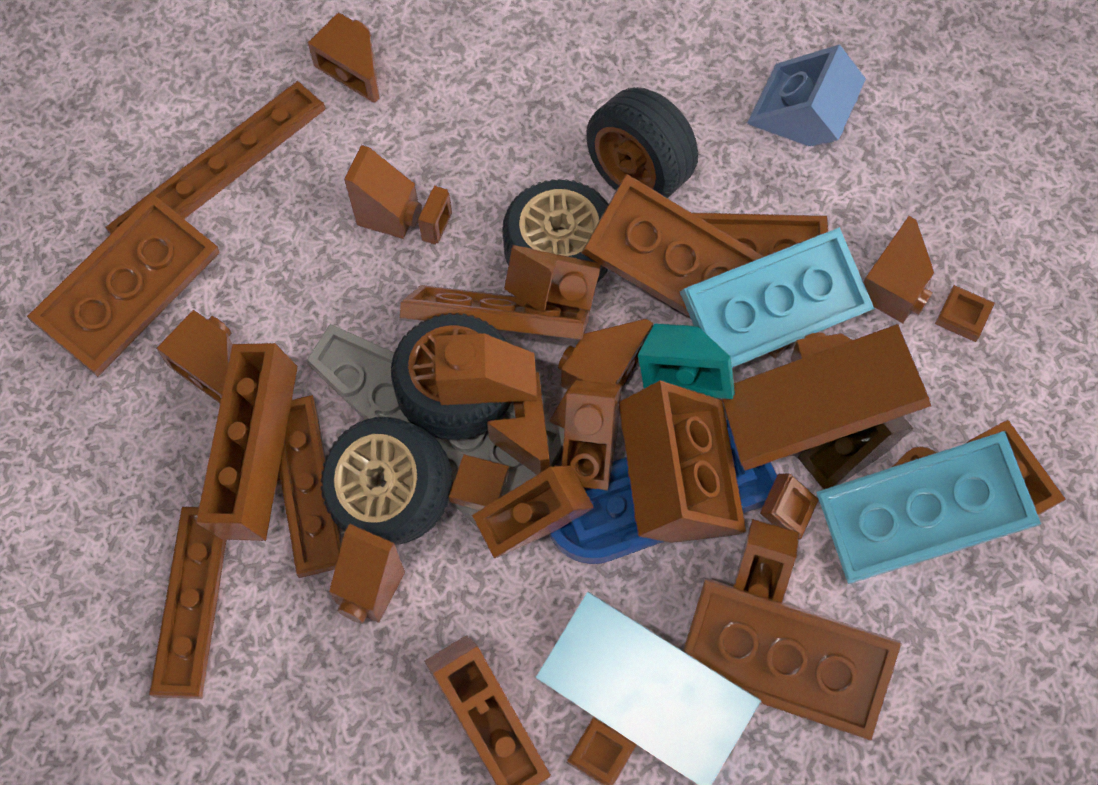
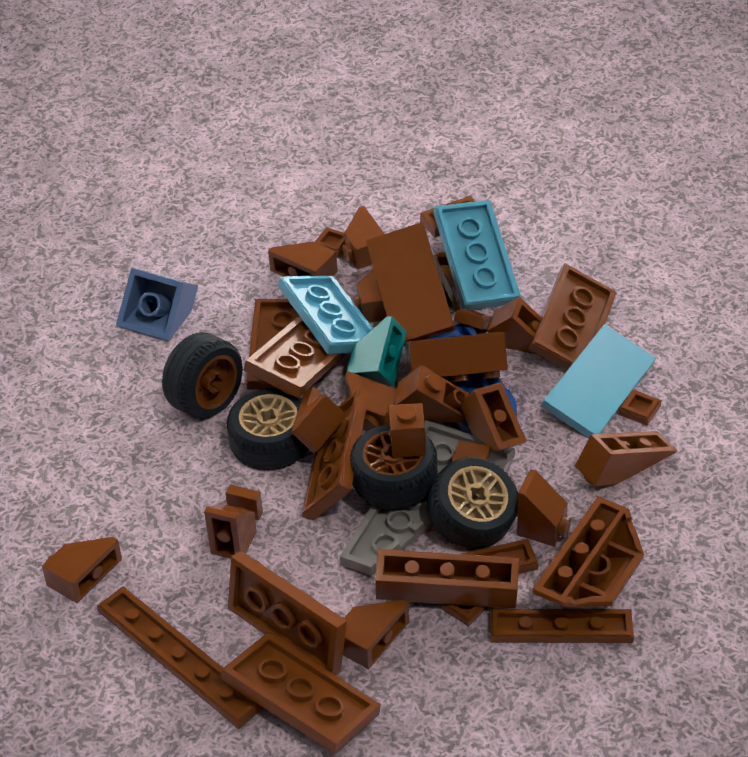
camera: 90 degrees left, 20 degrees down
dark orange slope [487,372,550,475] -> none
none -> dark orange plate [228,551,347,675]
none -> dark orange slope [342,206,384,270]
none -> dark orange wedge [533,496,644,607]

